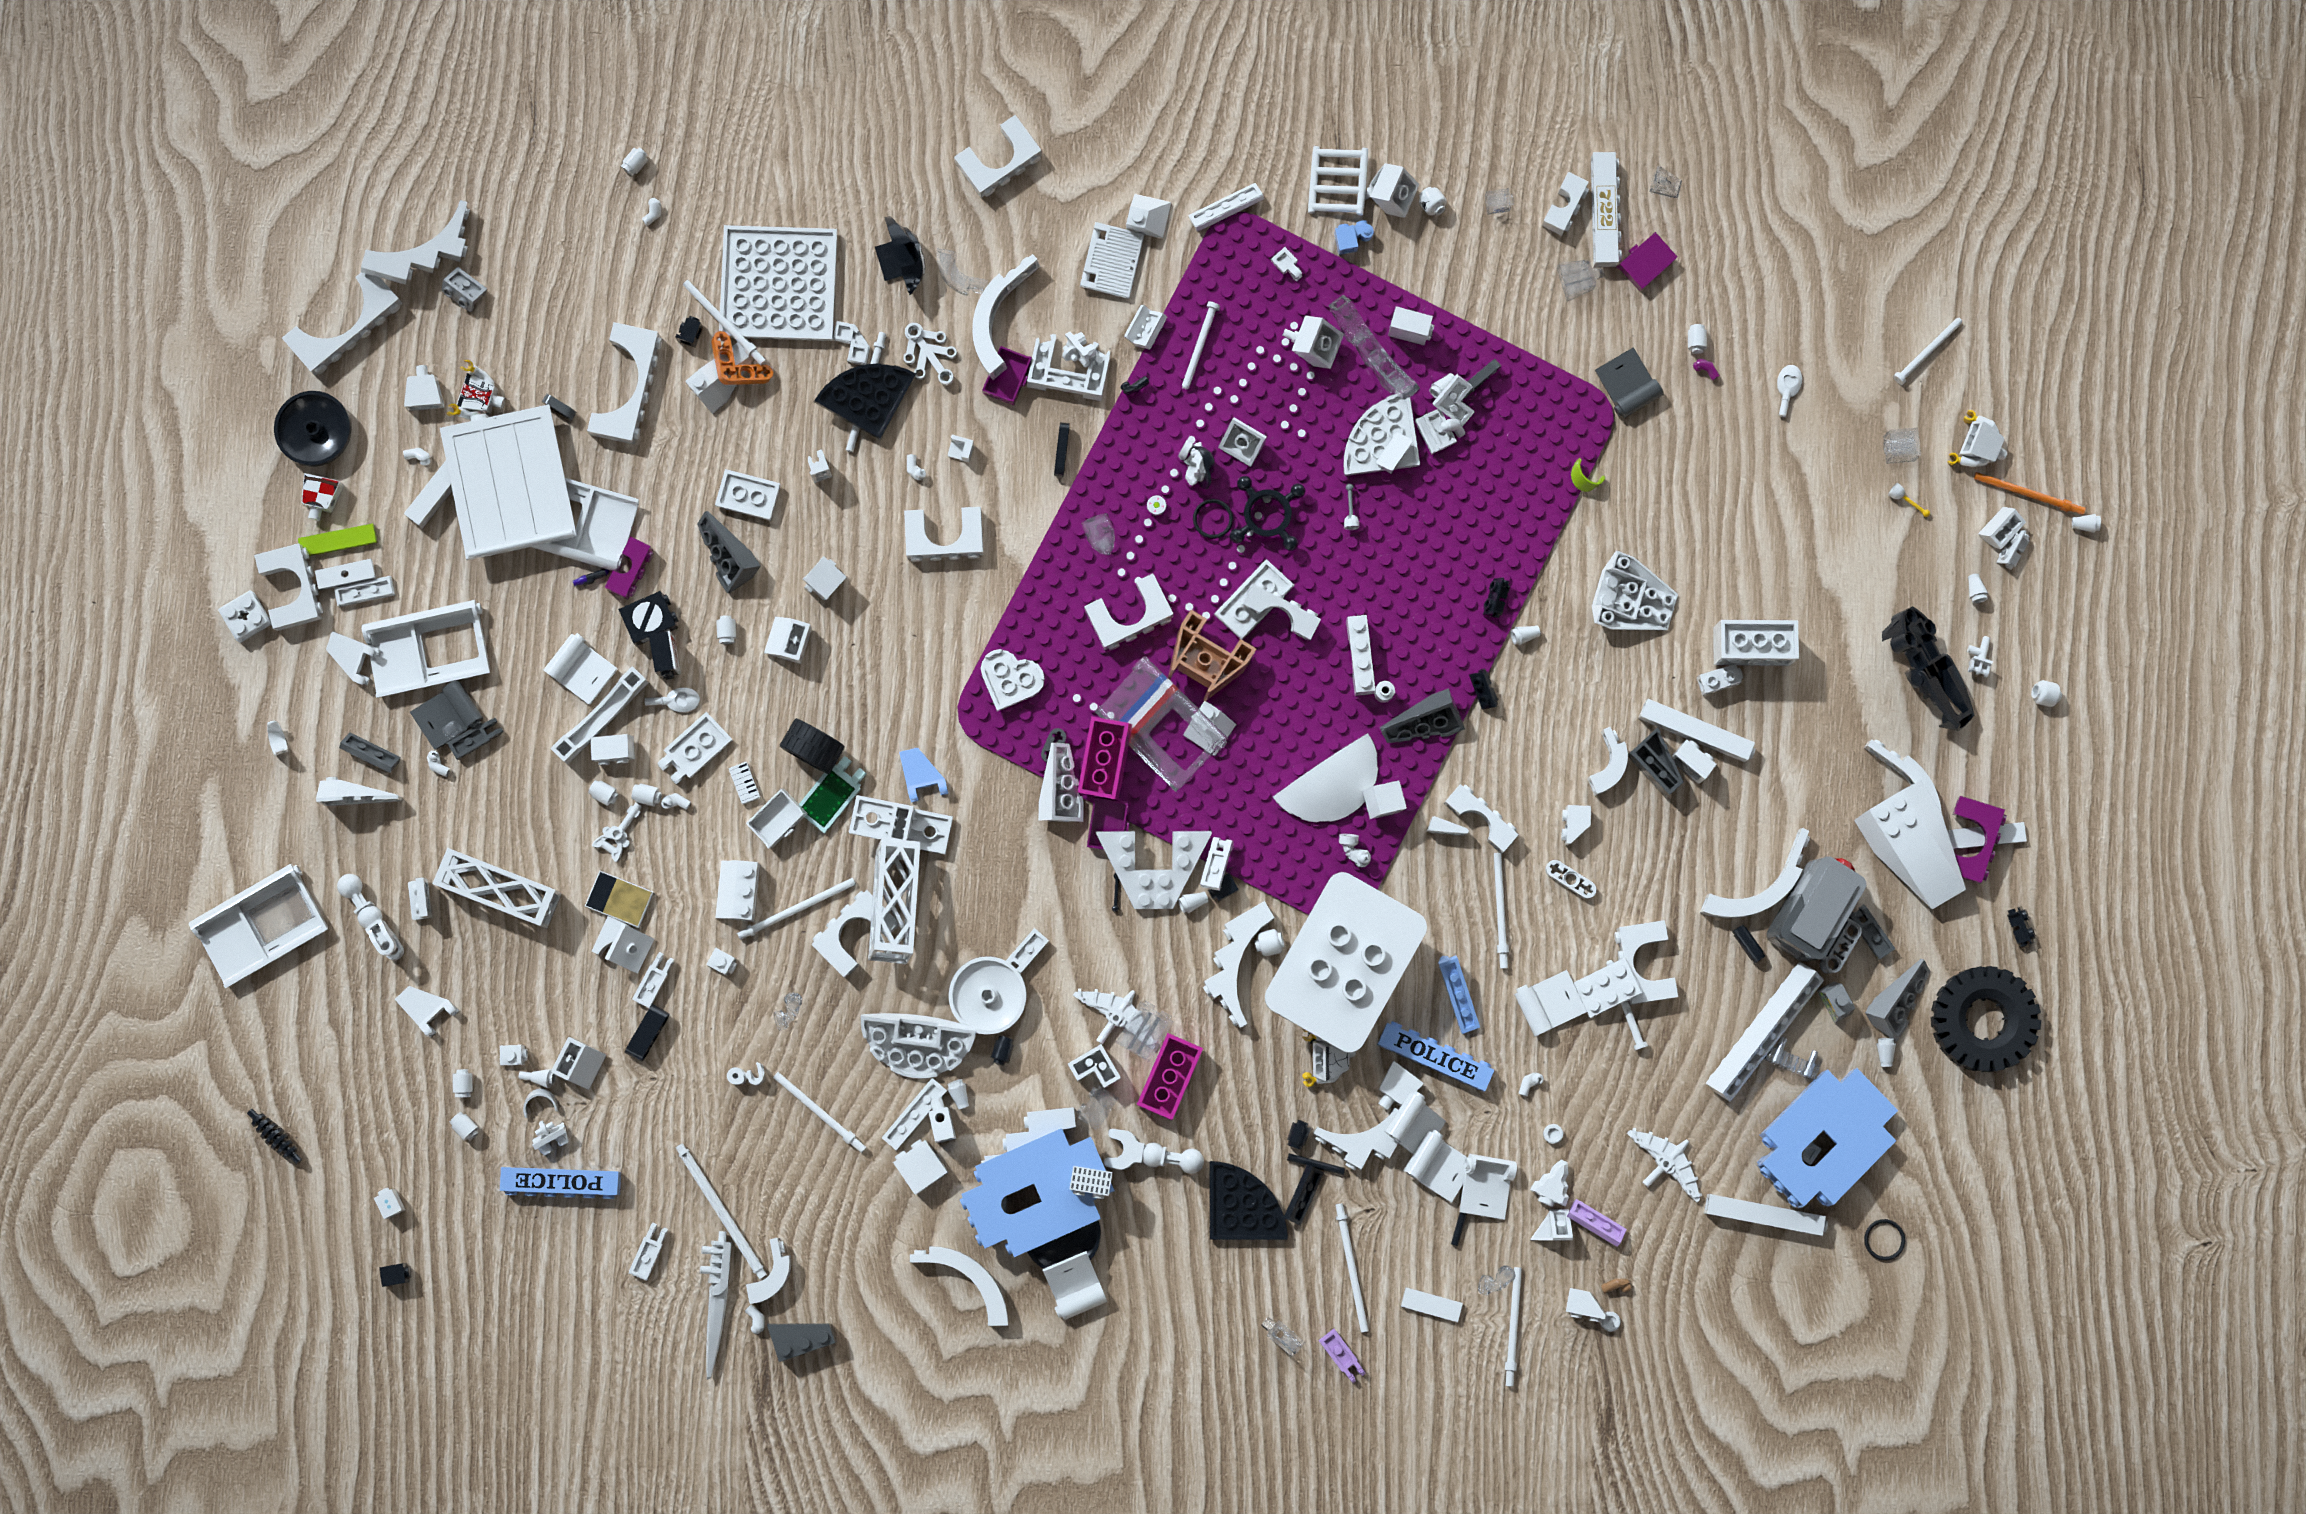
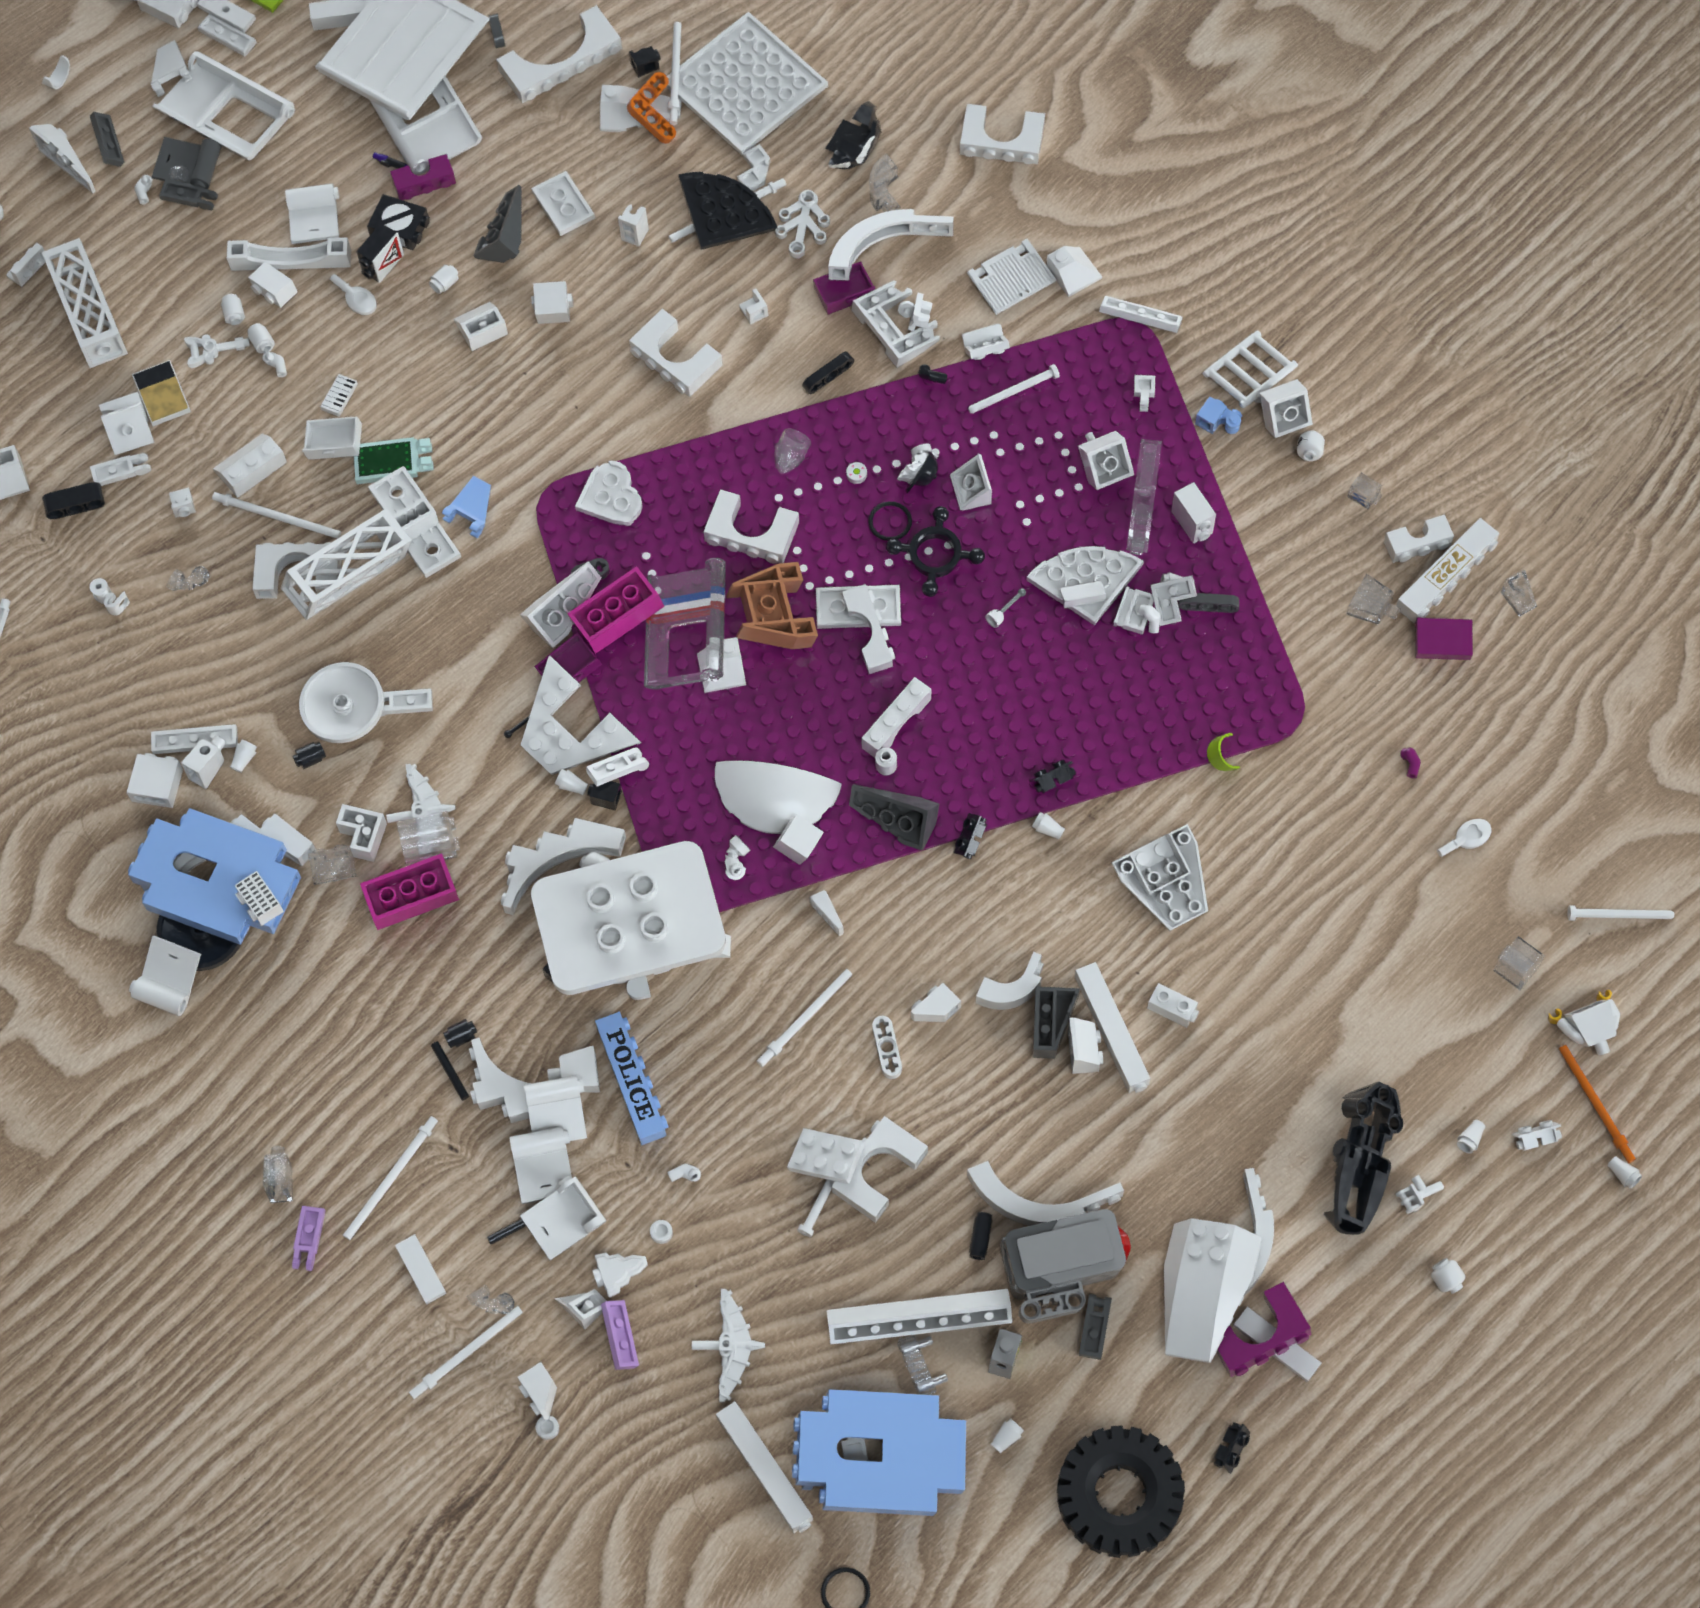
camera: 50 degrees right, 15 degrees down
white tile [657,712,733,785] -> none
white bar [773,1072,866,1153] -> none
black tyre [780,718,845,774] -> none
white brick [861,1013,976,1078] -> none
white arm [907,454,926,480] -> none
white arch [910,1246,1008,1326] -> none
white piece [1103,1129,1204,1174] -> none
black plate [1209,1161,1288,1240] -> none
black plate [1283,1164,1324,1226] -> none
white torso [1302,1029,1356,1087] -> none
light blue piece [1438,955,1480,1034] -> none
white arch [1444,784,1519,854] -> none
white door [1514,970,1587,1037] -> none
dark grey door [1595,347,1664,418] -> none
medium nougat arm [1601,1279,1631,1294] -> none
white brick [1688,324,1707,354] -> none
white brick [1713,620,1799,666] -> none
light grey wedge [1865,959,1930,1042] -> none
hinge [1888,483,1930,517] -> none
white brick [1978,507,2026,549] -> none

